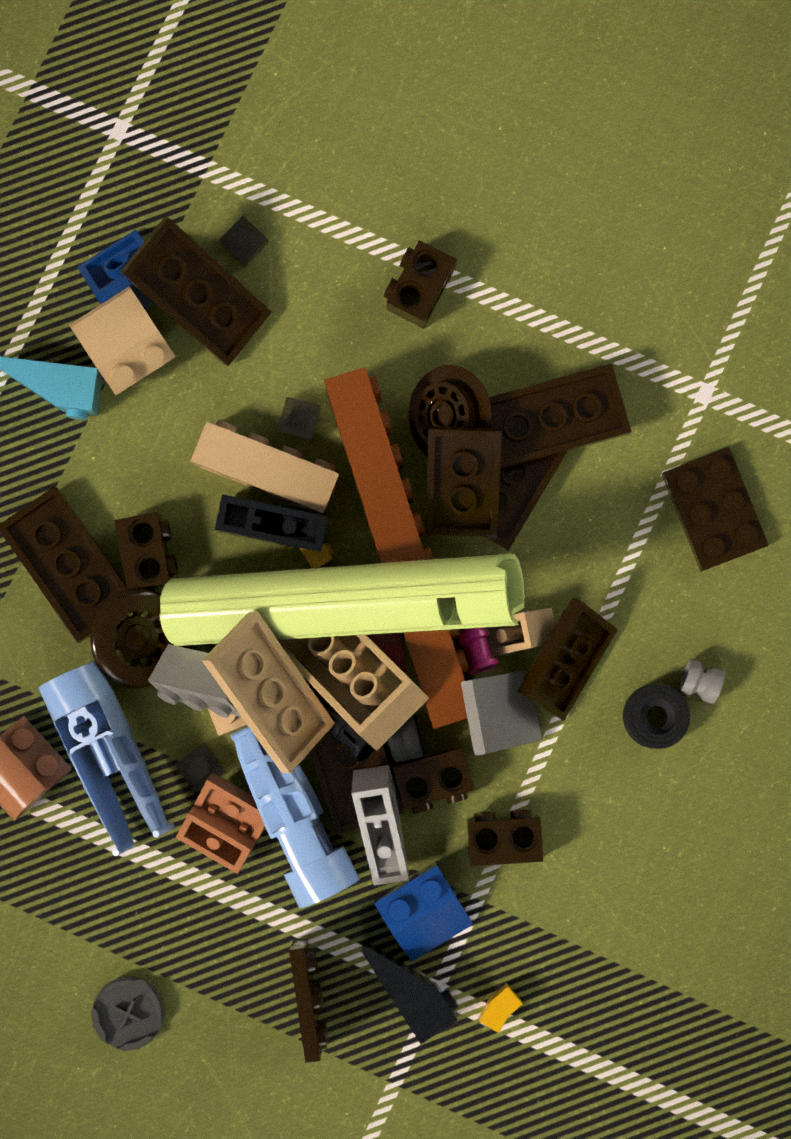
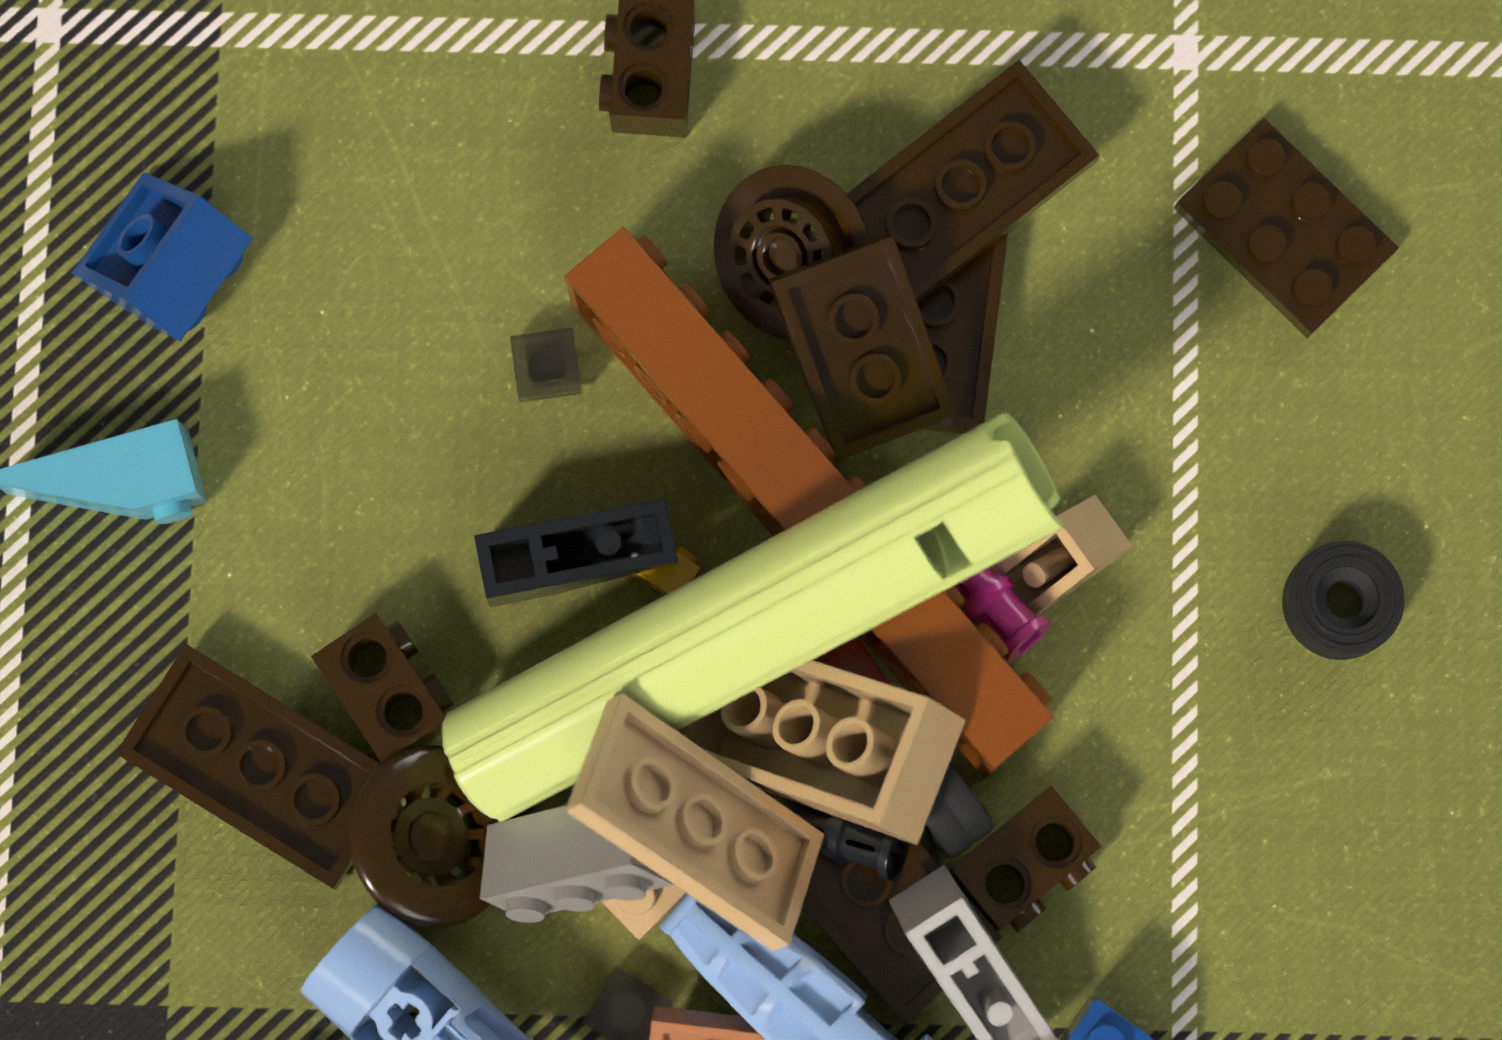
camera: 25 degrees left, 5 degrees down
tan slope [69,286,176,395] -> none
dark brown plate [119,217,272,366] -> none
tan brick [190,420,340,516] -> none
clear smoke plate [219,216,269,267] -> none
light grey tile [461,670,542,756] -> none
dark brown brick [466,810,543,866] -> none
dark brown plate [518,598,618,721] -> none
light grey wheel [678,659,725,704] -> none

